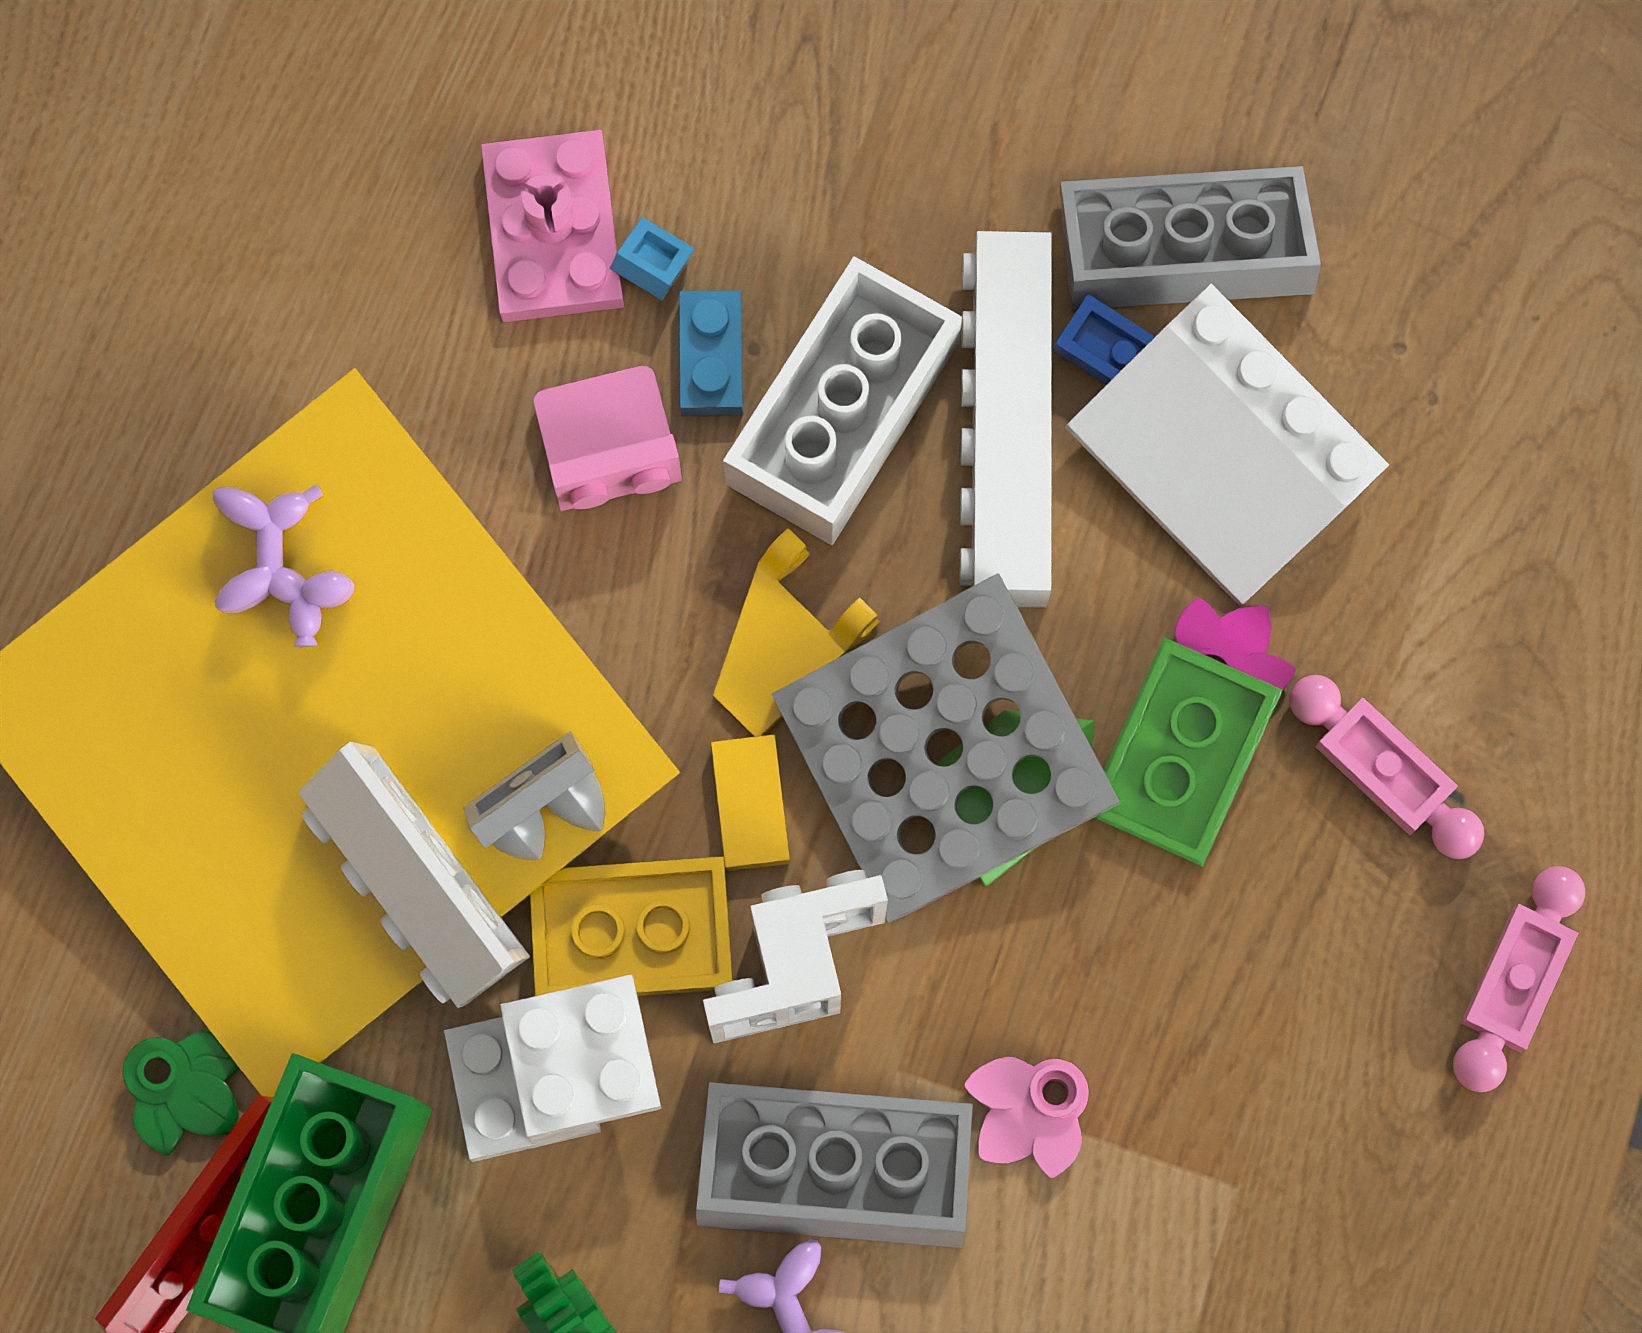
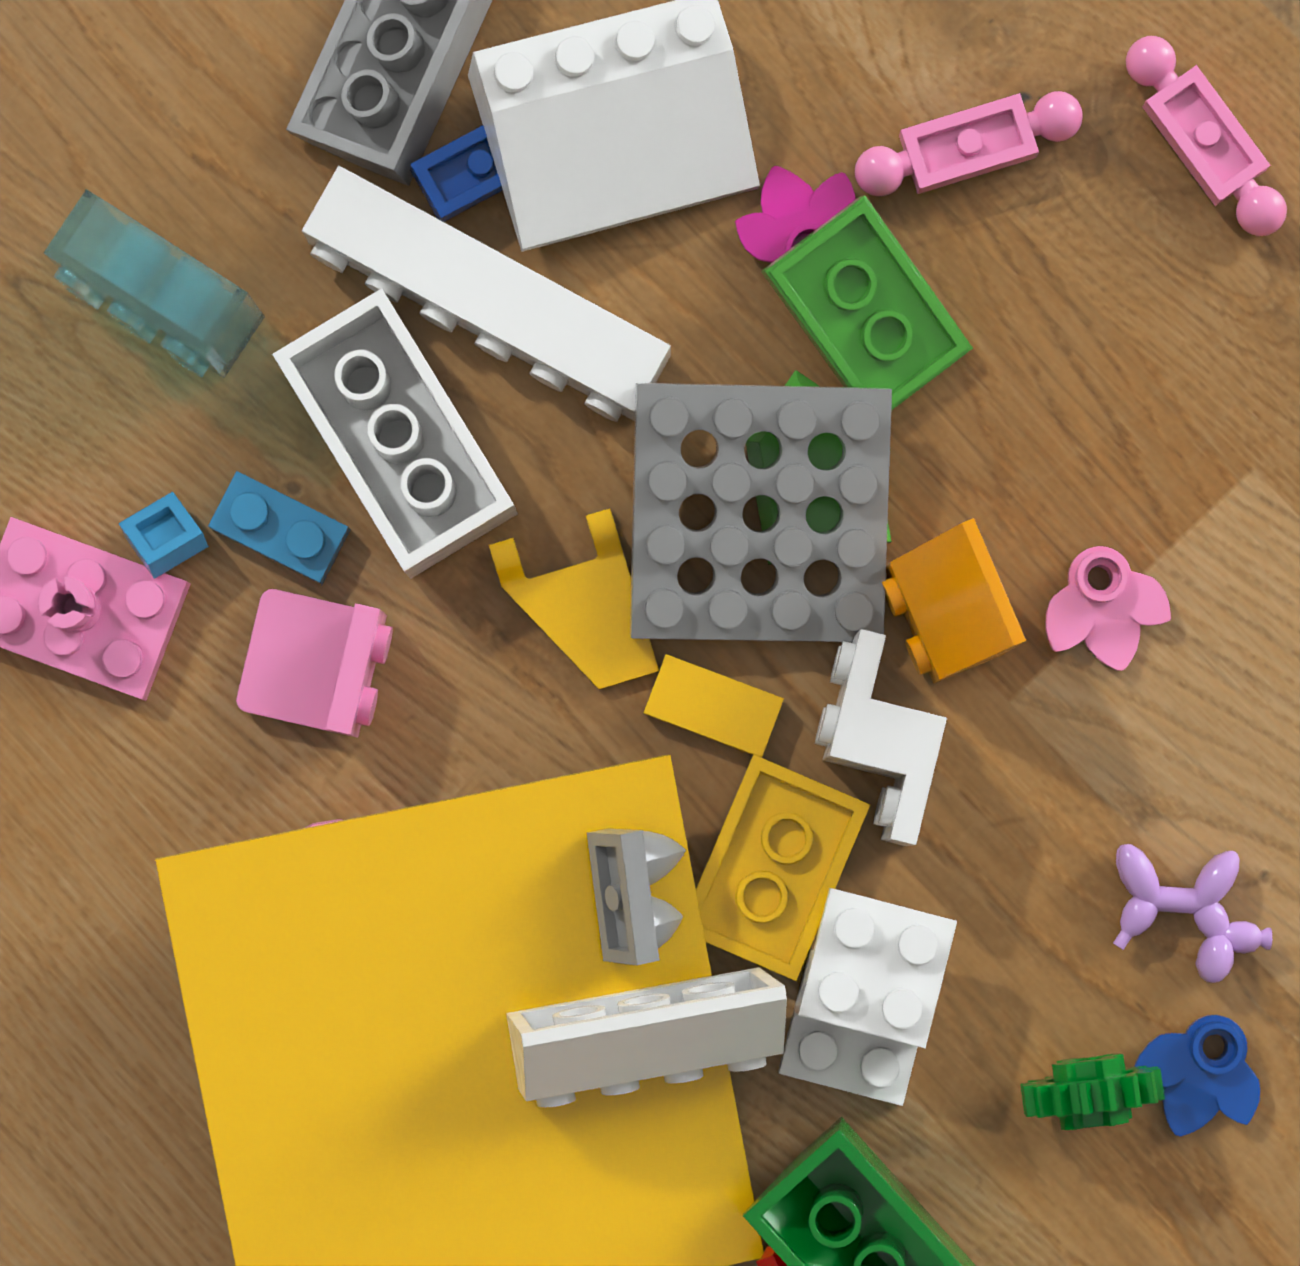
camera: 60 degrees left, 10 degrees up
lavender piece [213,484,355,647] -> none
light grey slope [696,1082,973,1248] -> none
none -> clear light blue brick [44,189,265,378]
none -> light orange slope [881,518,1026,684]

